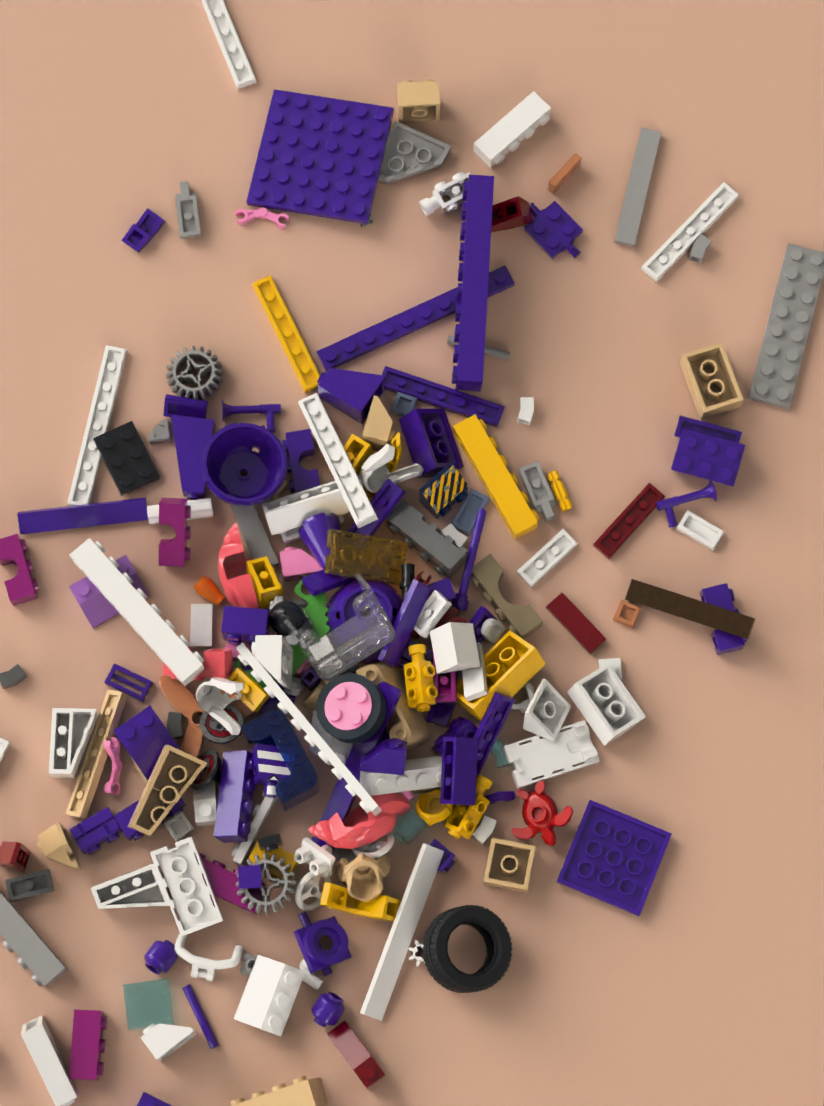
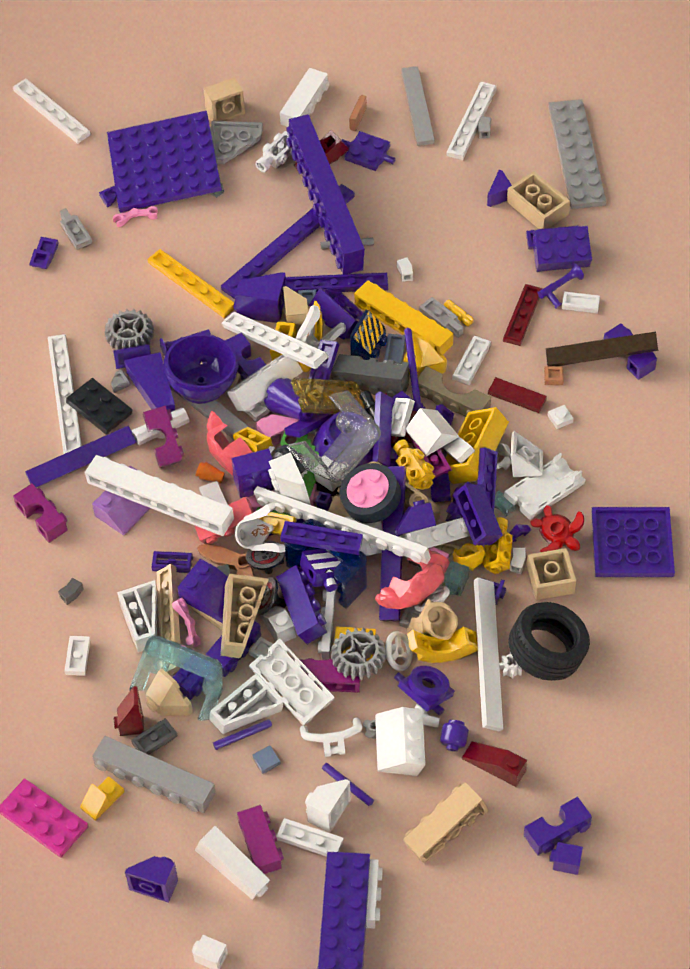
camera: 20 degrees left, 20 degrees down
clear light blue tile [123,978,174,1030] -> none
dark purple head [144,940,178,975] -> none
dark purple tile [238,865,262,889] -> none
black plate [257,833,282,852] -> none
white hips [294,837,335,878] -> none
white tile [481,618,506,645] -> none
white slope [567,663,646,746] -> none
none -> dark purple tile [99,186,117,207]
none -> clear light blue windscreen [129,636,223,721]
none -> dark purple bar [213,719,272,750]
none -> sand blue tile [252,746,281,774]
none -> white plate [276,818,344,857]
none -> dark purple plate [280,521,363,555]
none -> yellow slope [403,333,447,377]
none -> dark purple slope [487,170,512,207]

